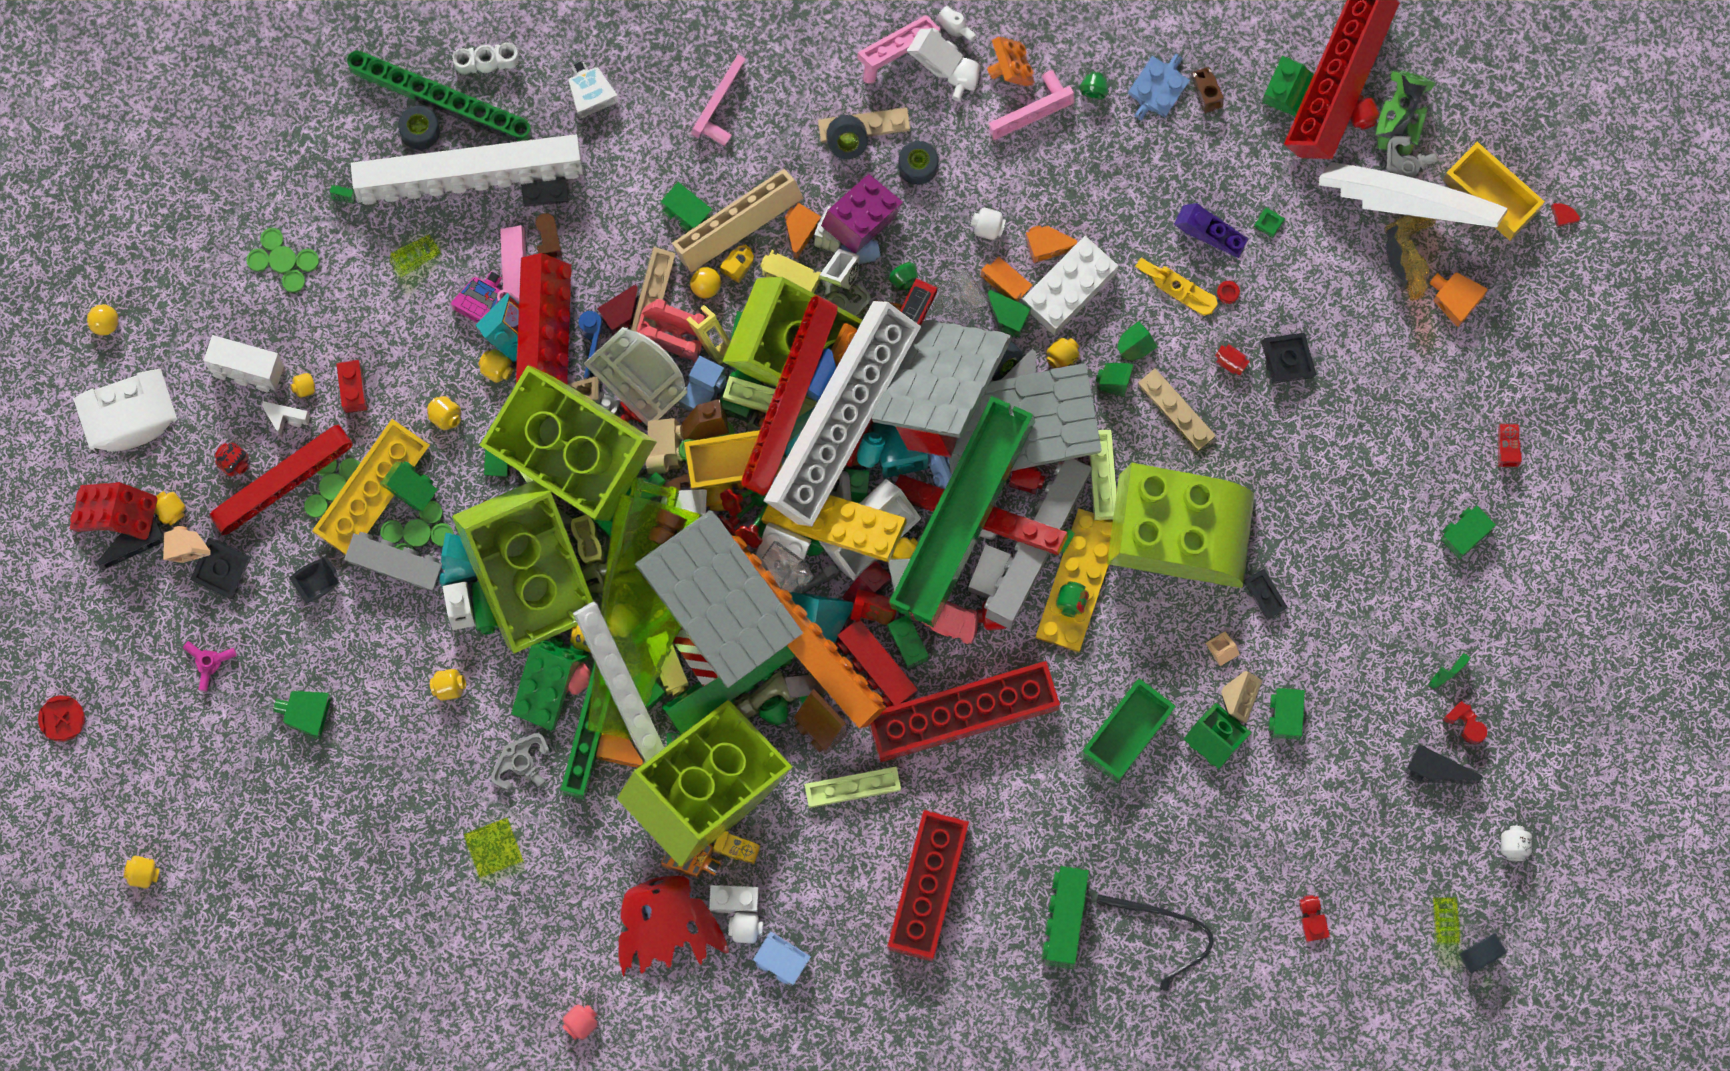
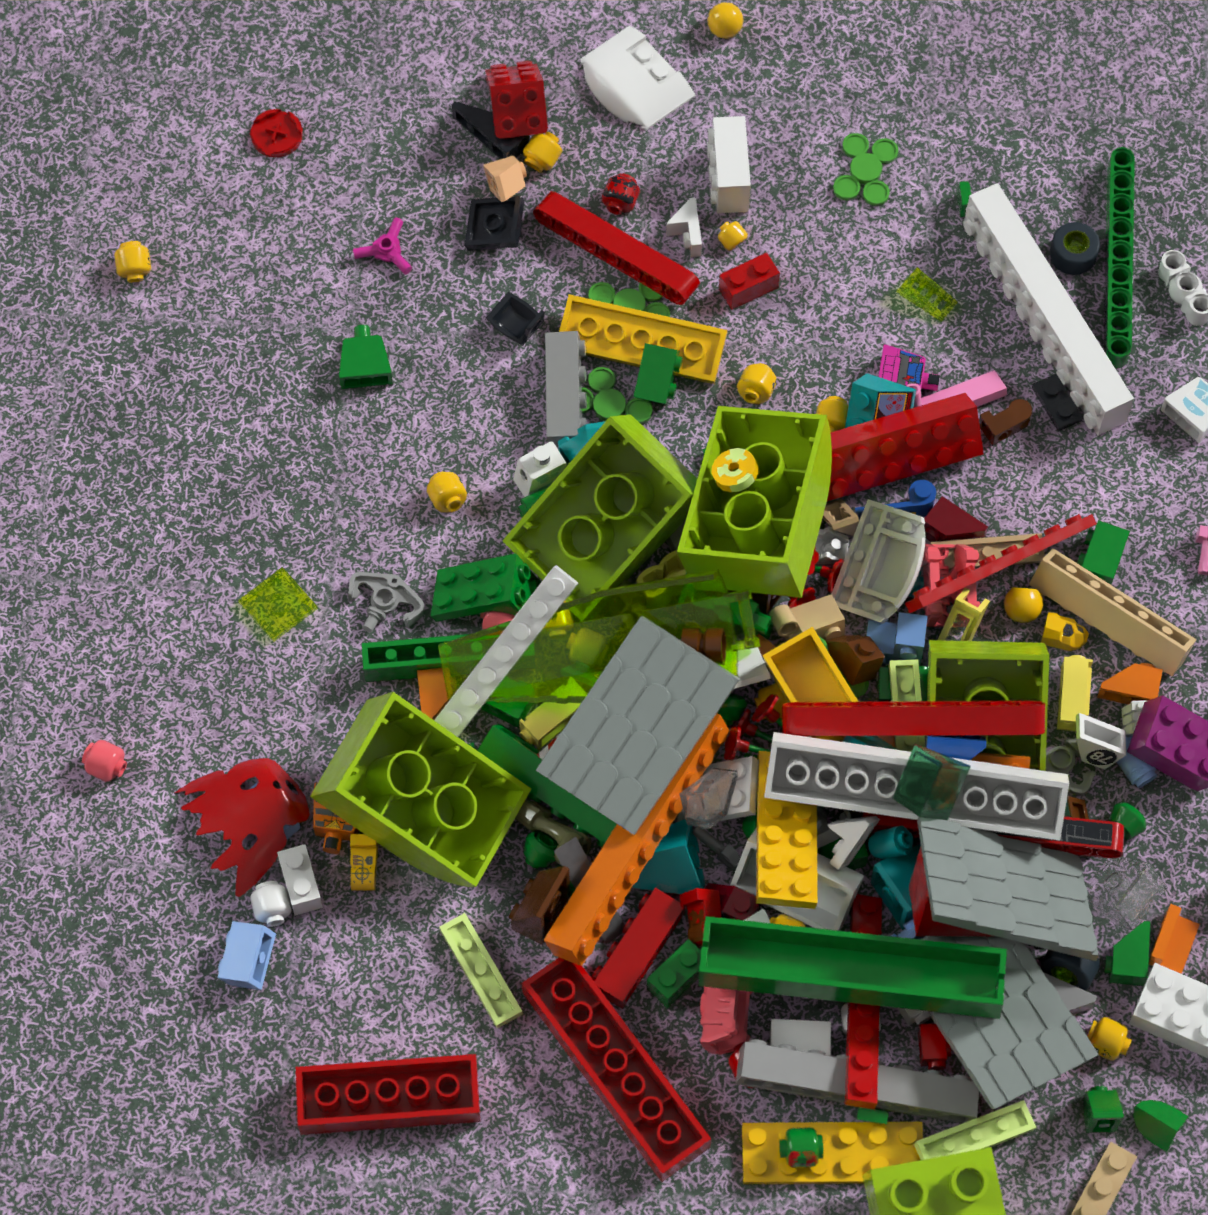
camera: 70 degrees right, 10 degrees down
none -> yellow piece [712,448,758,492]
none -> white slope [827,816,880,870]
none -> clear green slope [892,744,971,821]
none -> red plate [905,514,1097,613]

